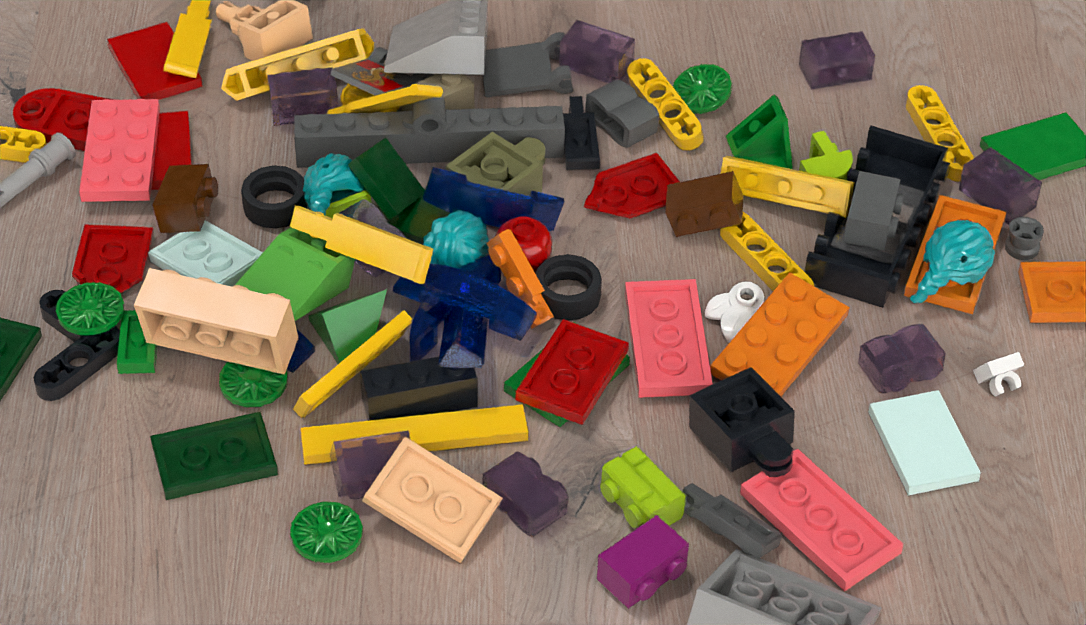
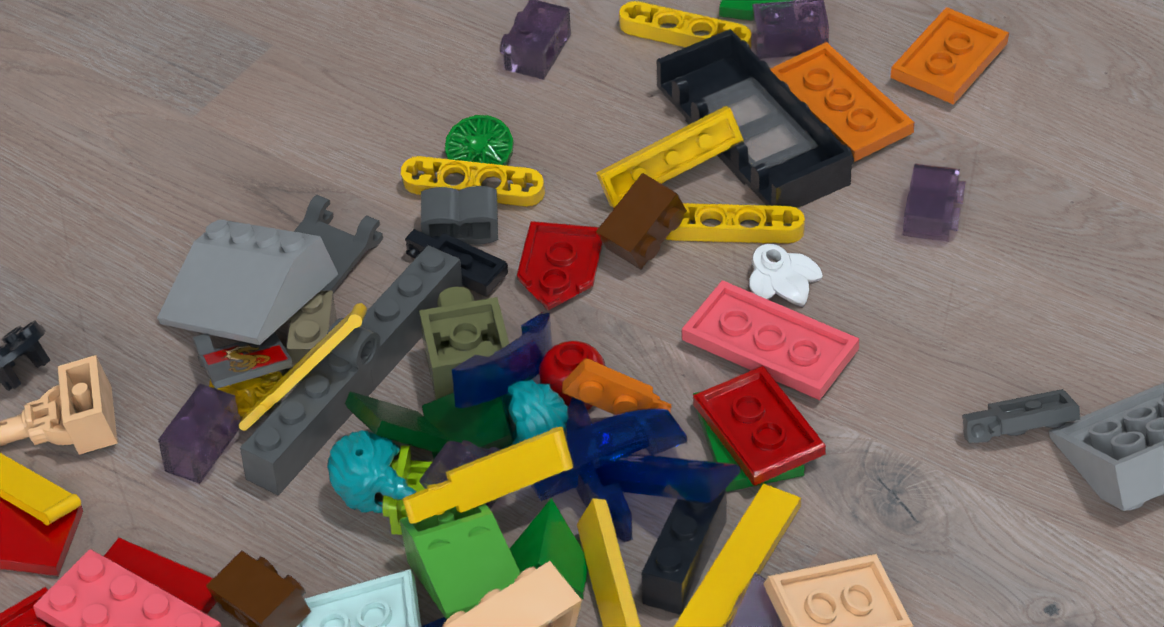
camera: 50 degrees left, 0 degrees up
yellow brick [221,28,374,101] -> none
black tyre [241,165,308,229] -> none
clear purple brick [482,451,569,537] -> none
black tyre [536,254,602,321] -> none
clear purple brick [559,20,635,83] -> none
magenta brick [597,515,689,609] -> none
lime brick [600,446,686,528] -> none
black brick [689,367,795,477] -> none
orange plate [710,272,850,396] -> none
green slope [725,95,793,169] -> none
coral plate [740,449,903,592] -> none
lime brick [799,131,853,181] -> none
dark grey brick [843,171,904,251] -> none
light aqua tile [868,390,981,496] -> none
teal hair [910,220,995,304] -> none
white tile [973,352,1024,396] -> none
dark grey wheel [1005,217,1044,260] -> none

